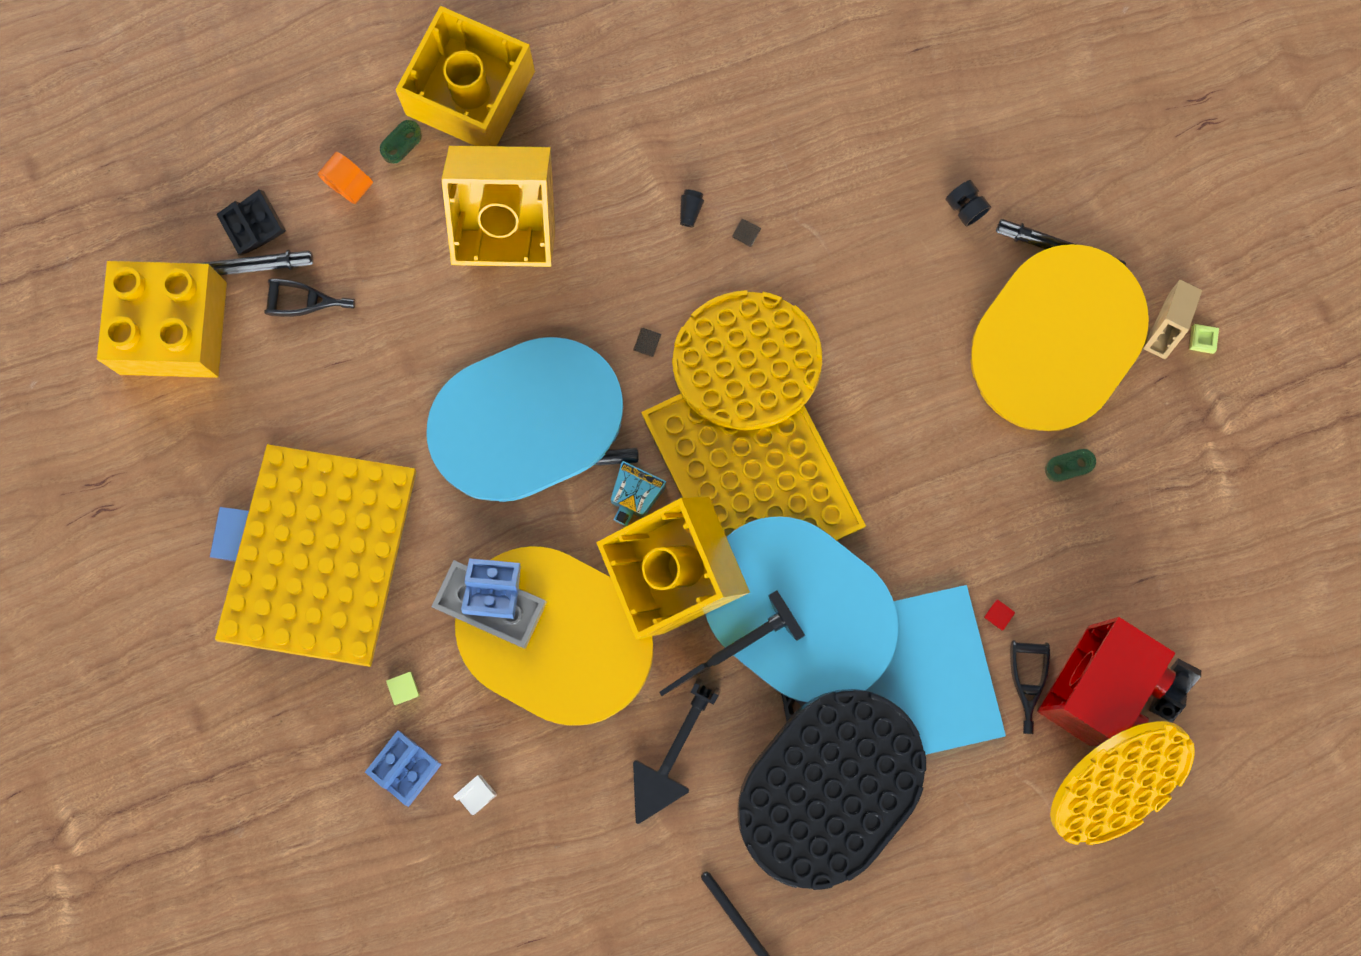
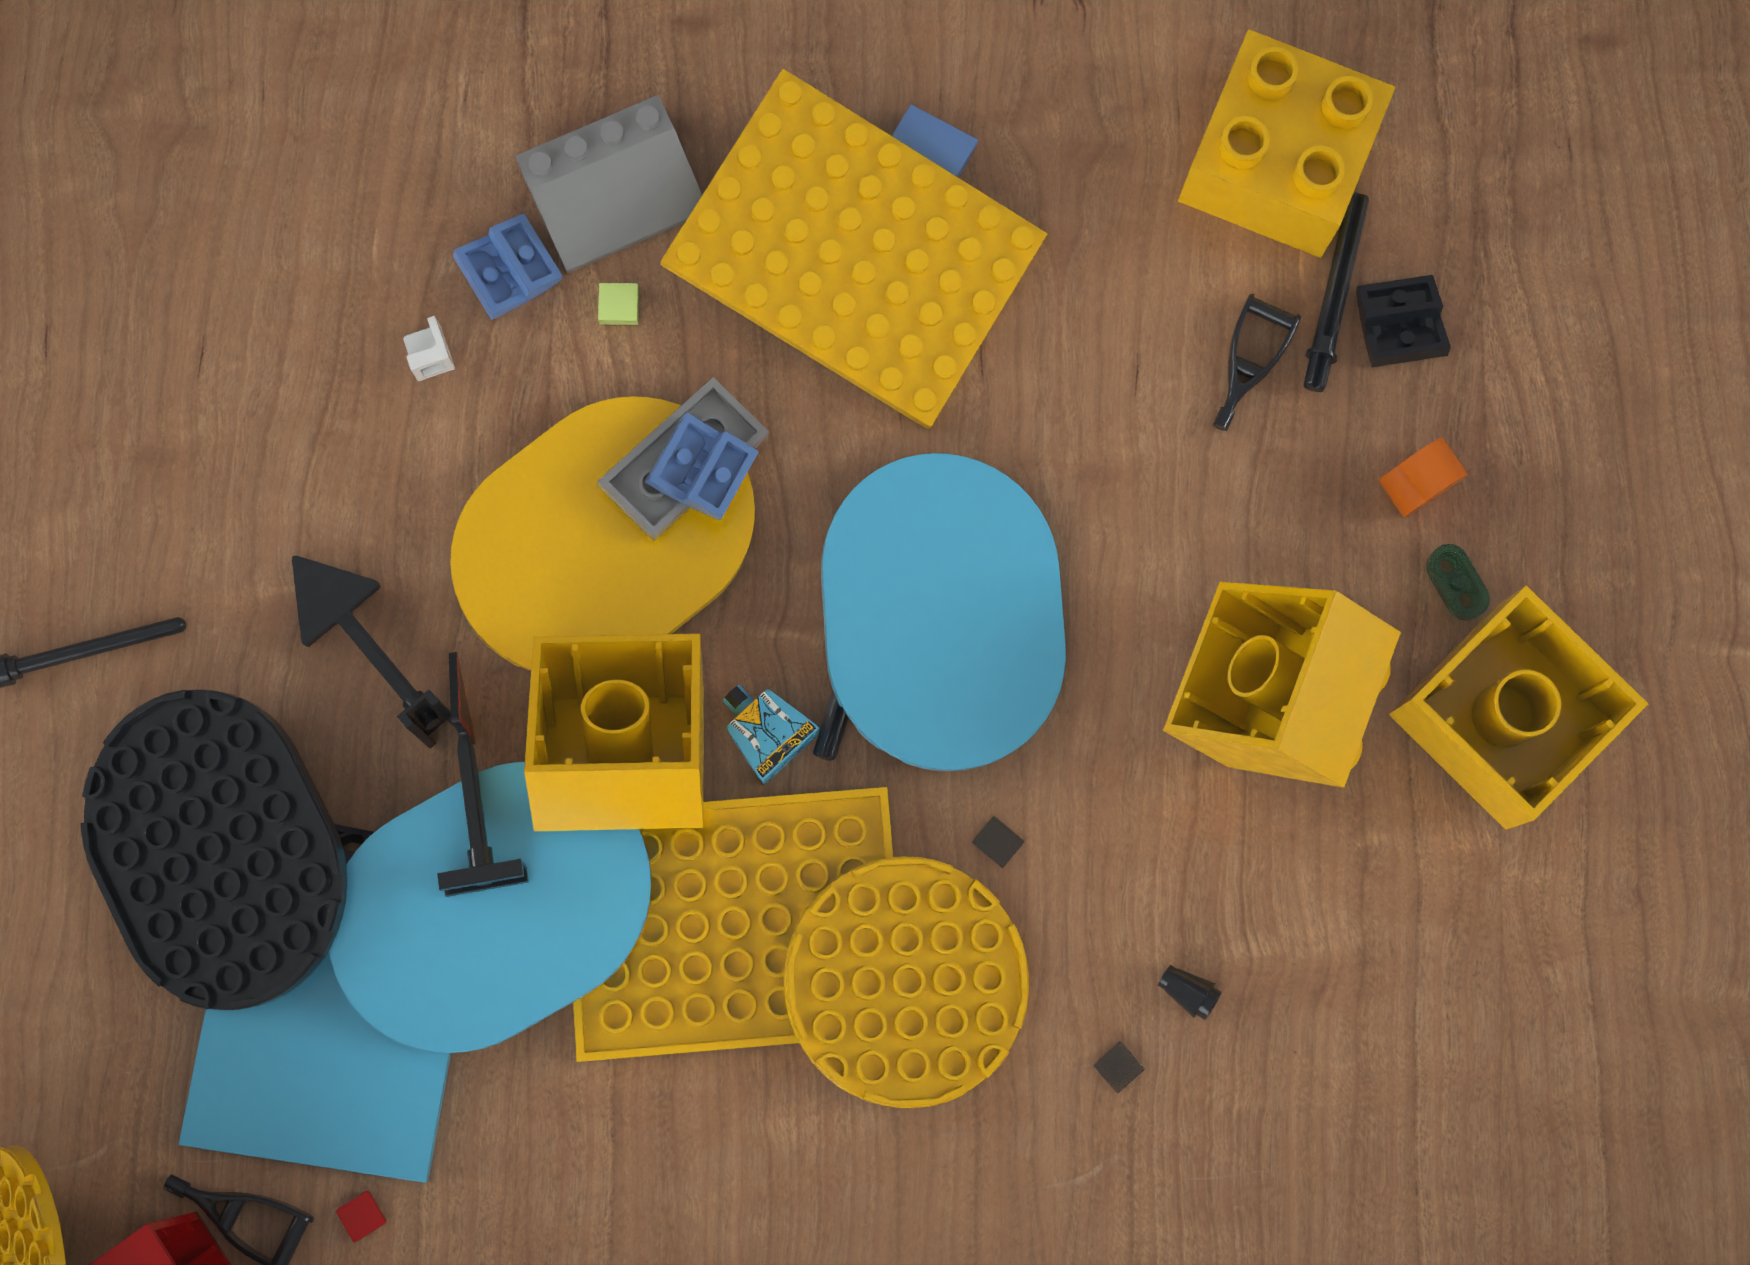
camera: 110 degrees right, 0 degrees up
none -> light grey slope [515,95,702,274]

